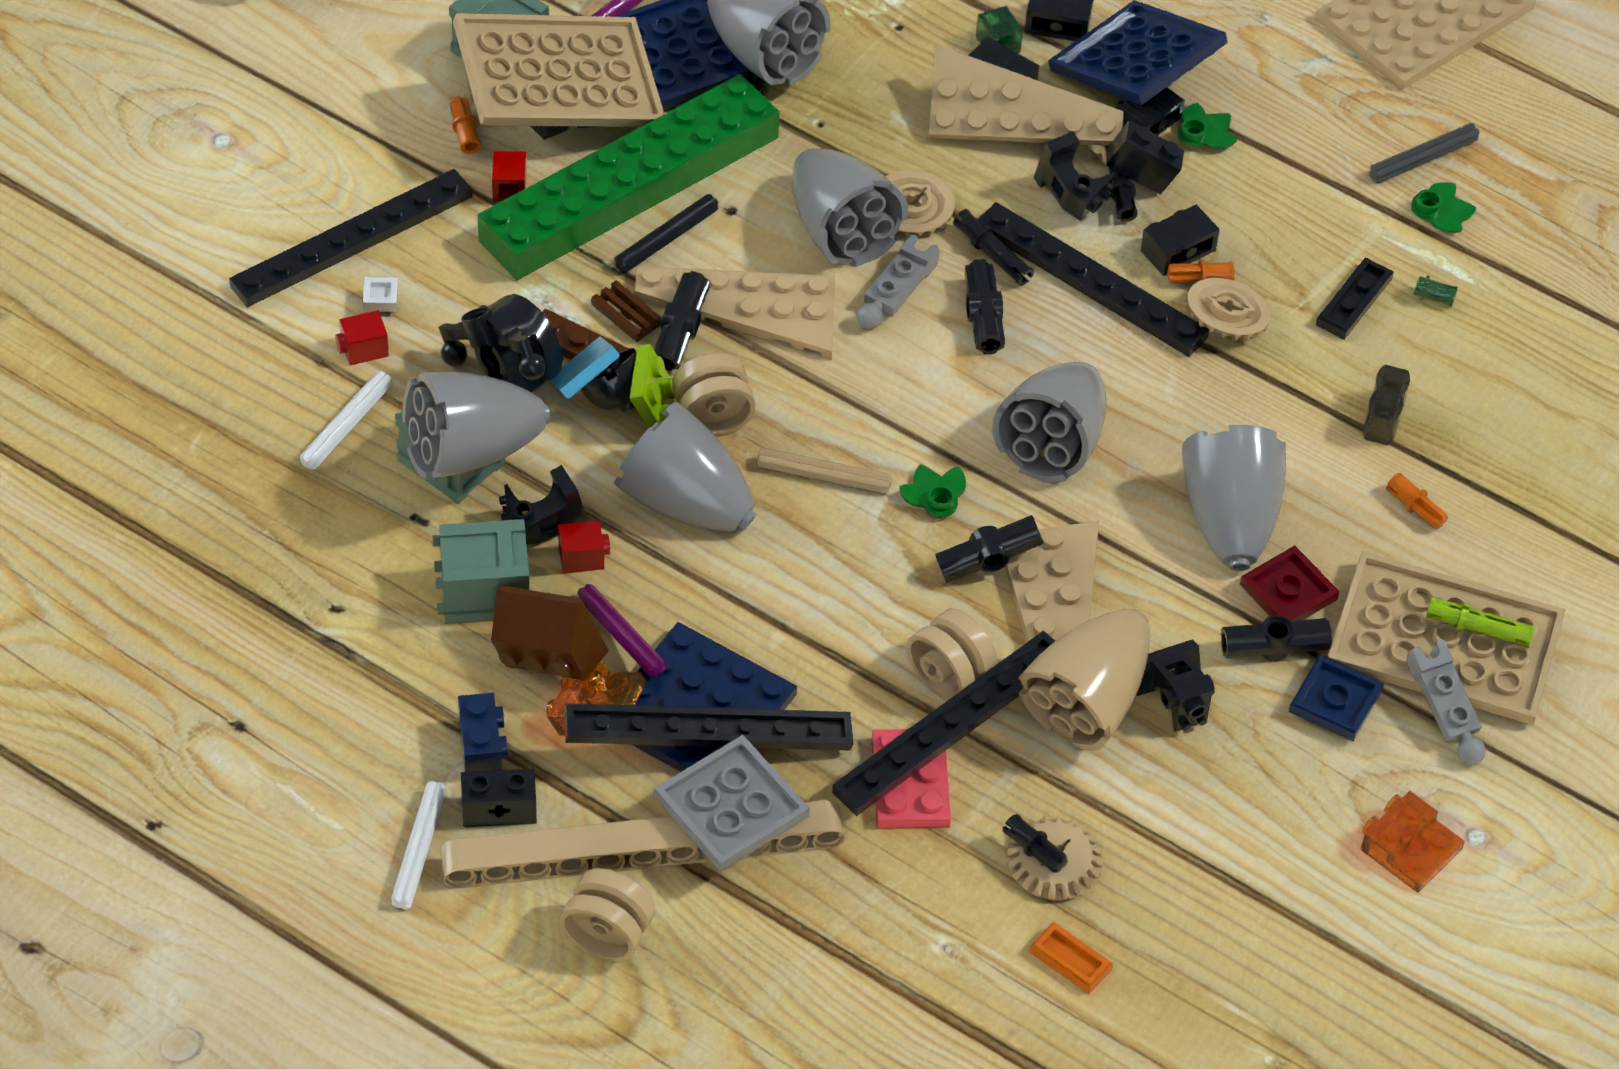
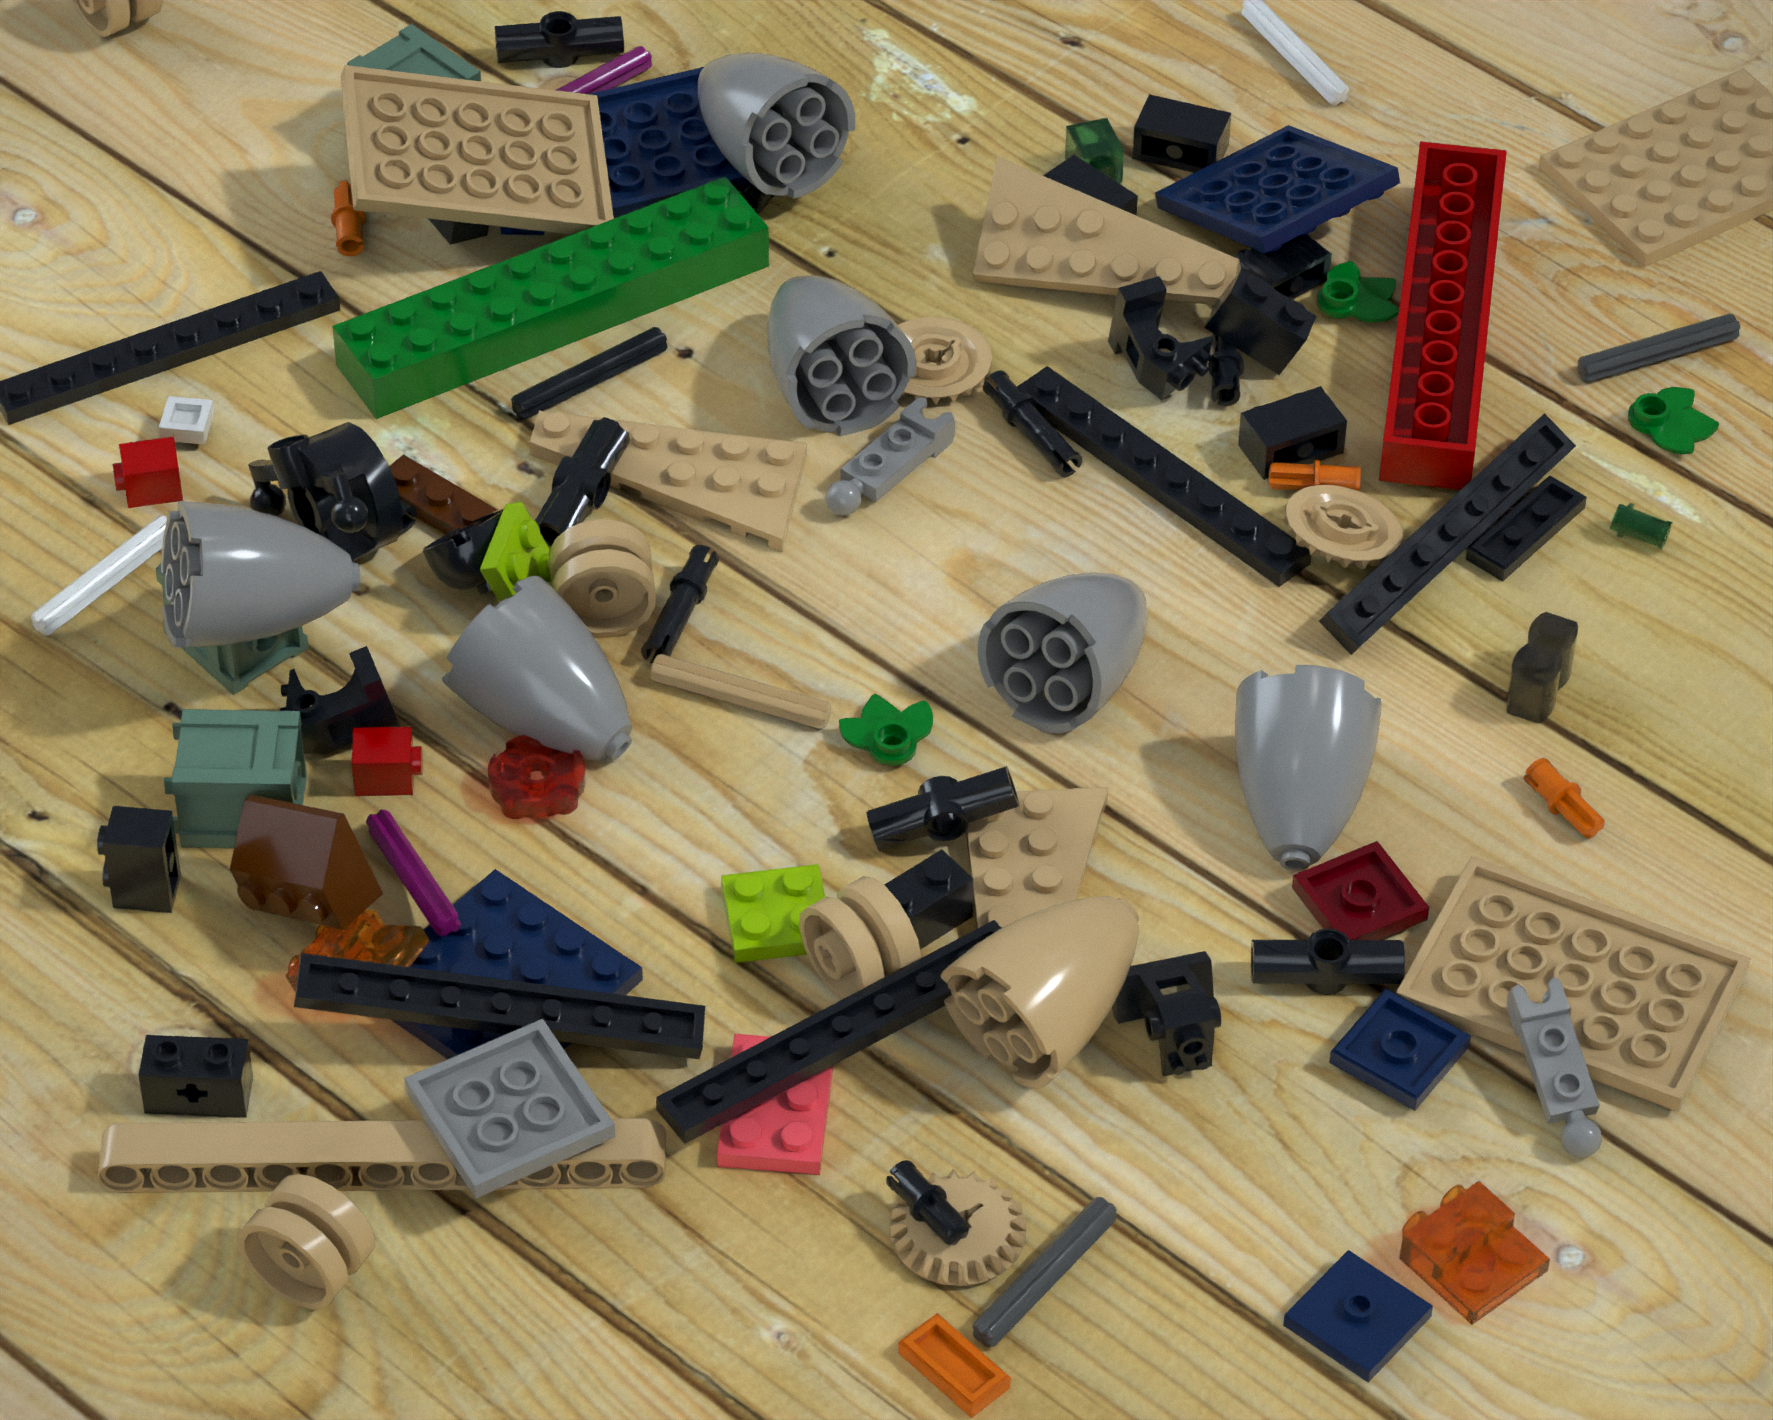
camera: 10 degrees right, 5 degrees down
white axle [391,781,446,910] -> none
dark blue brick [458,692,508,772] -> none
red brick [492,151,527,202] -> none
medium azure tile [550,336,620,399] -> none
reddish brown tile [591,280,661,342] -> none
black piece [964,259,1005,354] -> none
lime pin [1426,596,1535,648] -> none
none -> black brick [97,806,181,913]
none -> clear red plate [488,735,586,819]
none -> black pin [641,545,719,664]
none -> lime plate [721,864,825,963]
none -> black brick [884,849,974,950]
none -> dark grey axle [972,1197,1117,1348]
none -> dark blue plate [1283,1250,1433,1383]
none -> black plate [1319,413,1576,655]
none -> red brick [1379,141,1507,490]

